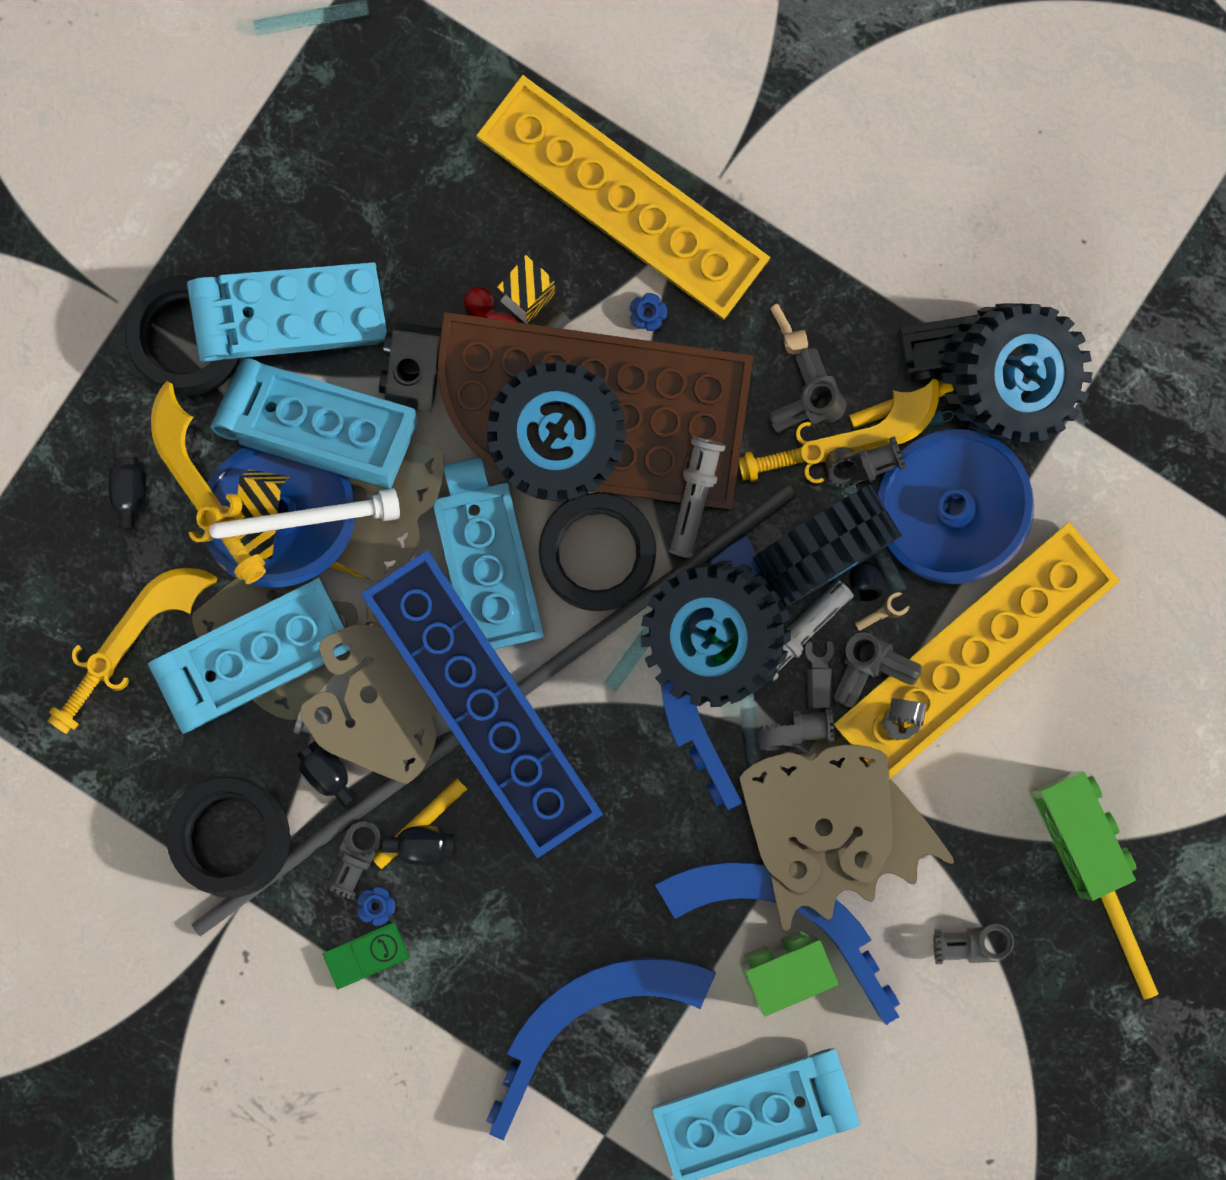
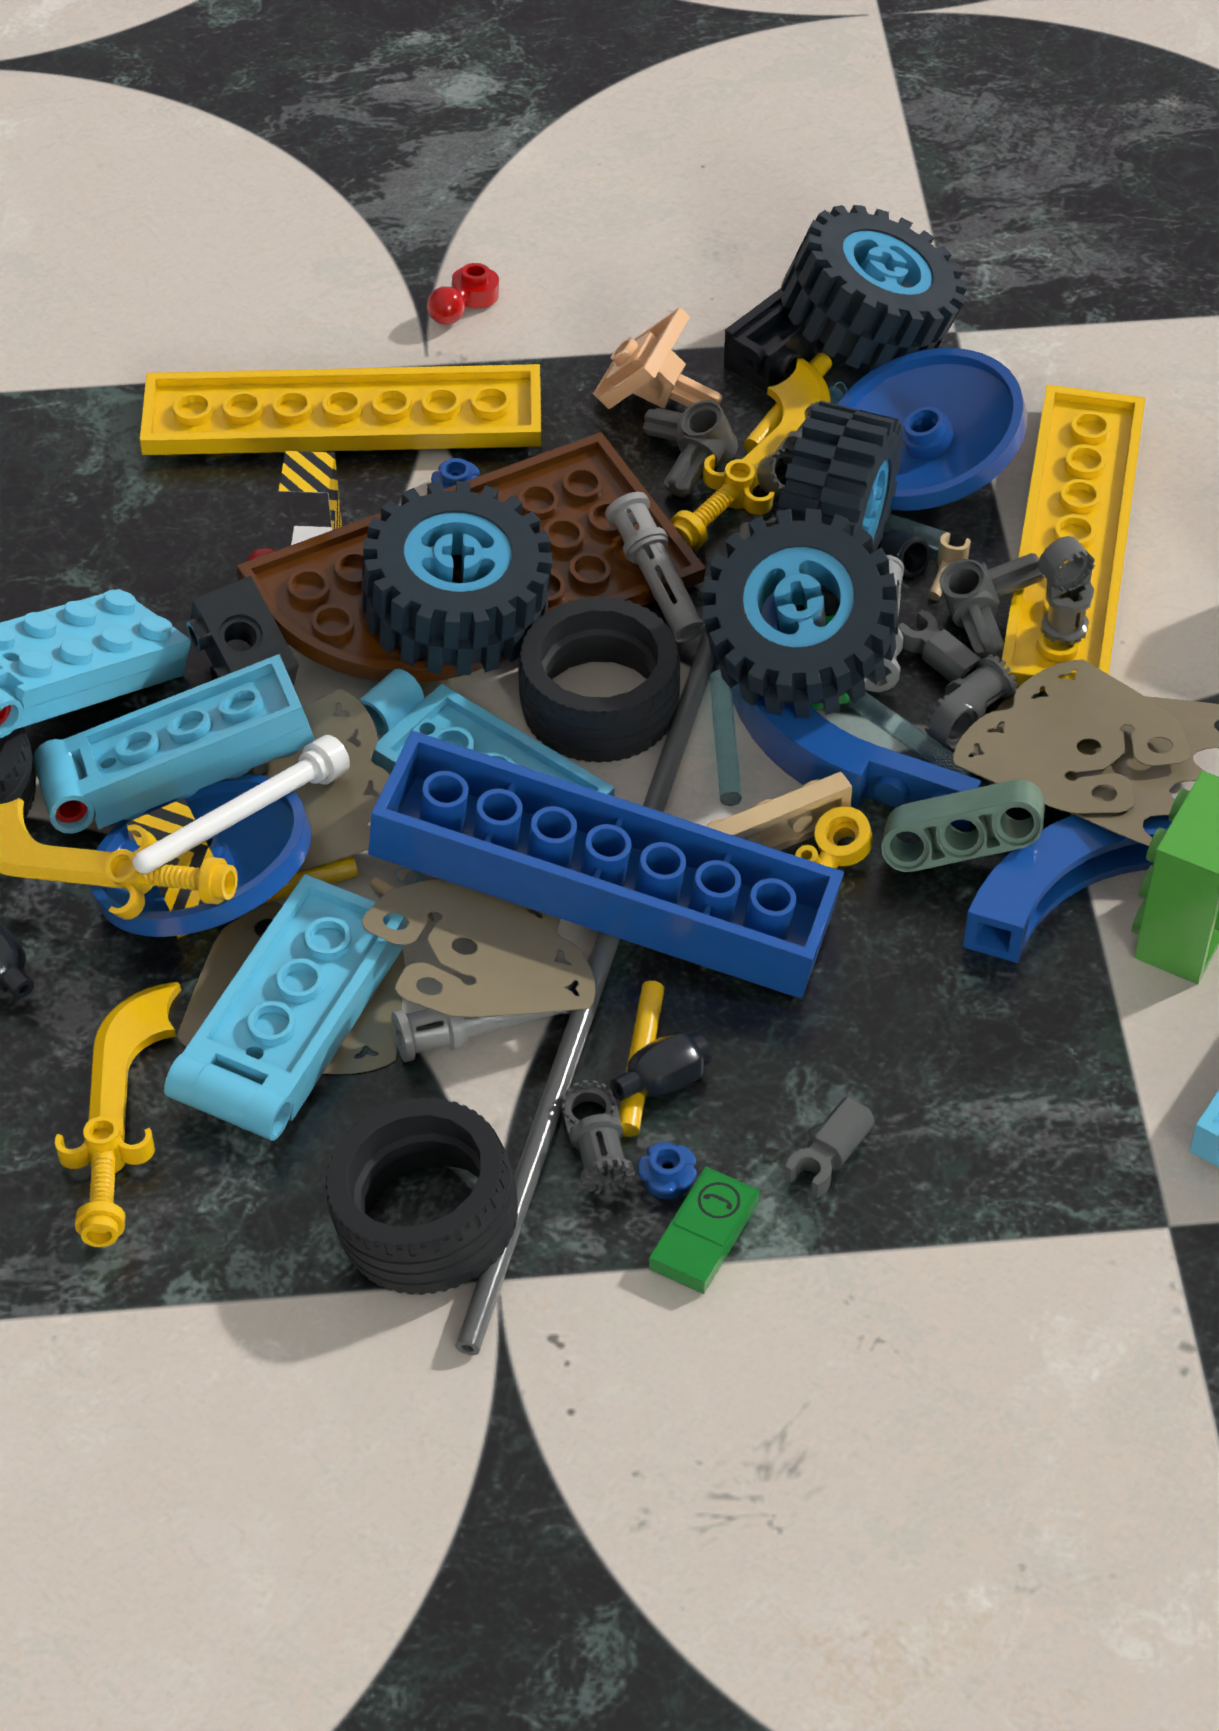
camera: 35 degrees left, 35 degrees down
black plant [297,741,356,807] -> none
blue arch [486,957,716,1141] -> none
tan hand [770,304,808,355] -> none
none -> red plate [427,263,499,325]
none -> light nougat piece [593,307,722,409]
none -> tan plate [706,772,852,851]
none -> dark grey bar [785,1097,875,1199]
none -> yellow plate [795,806,873,869]
none -> sand green beam [881,780,1045,872]

